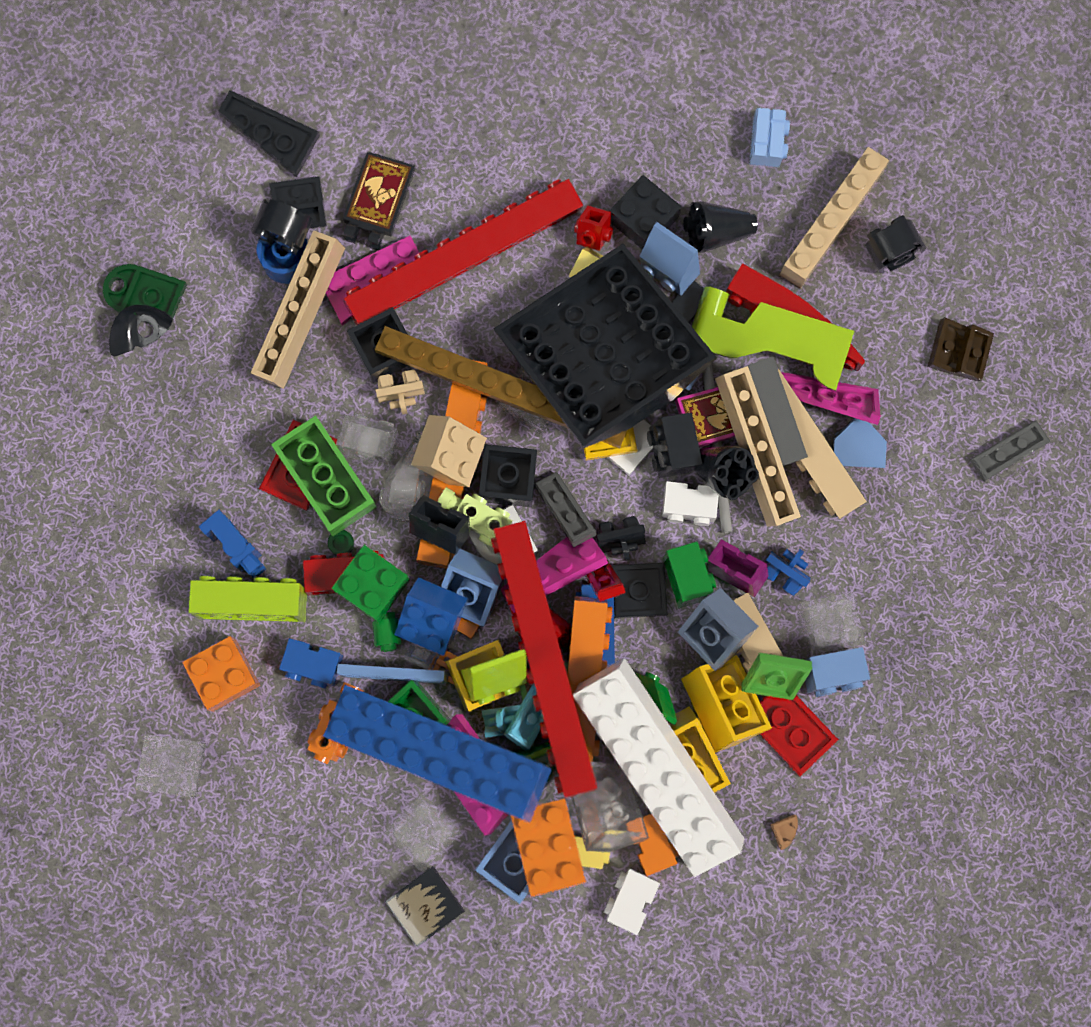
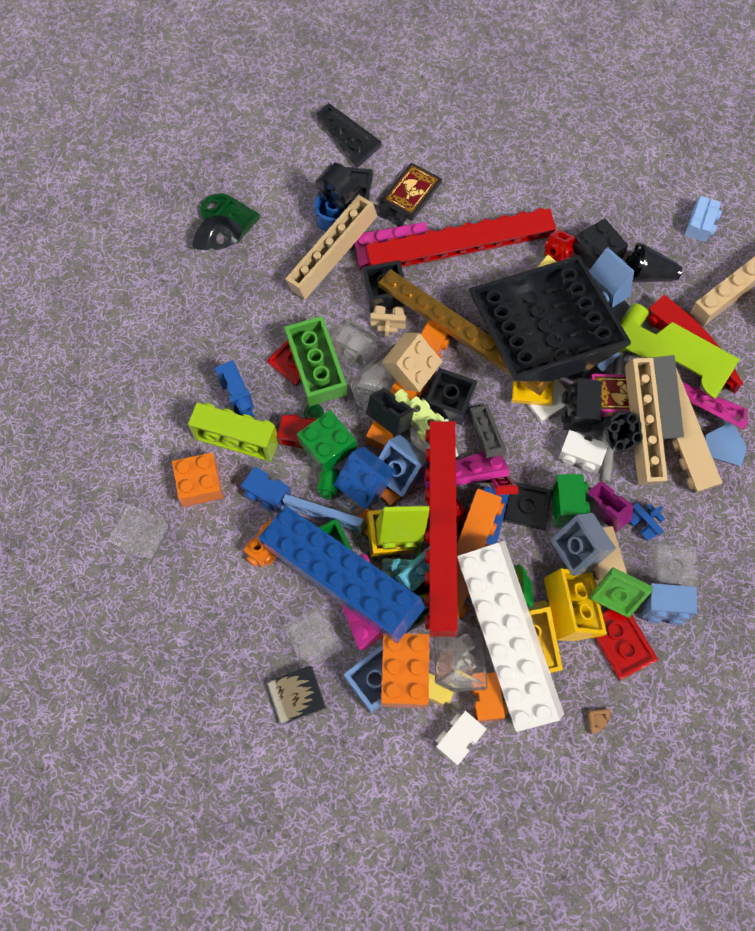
camera: 20 degrees right, 10 degrees down
black hips [597,516,646,561] -> none

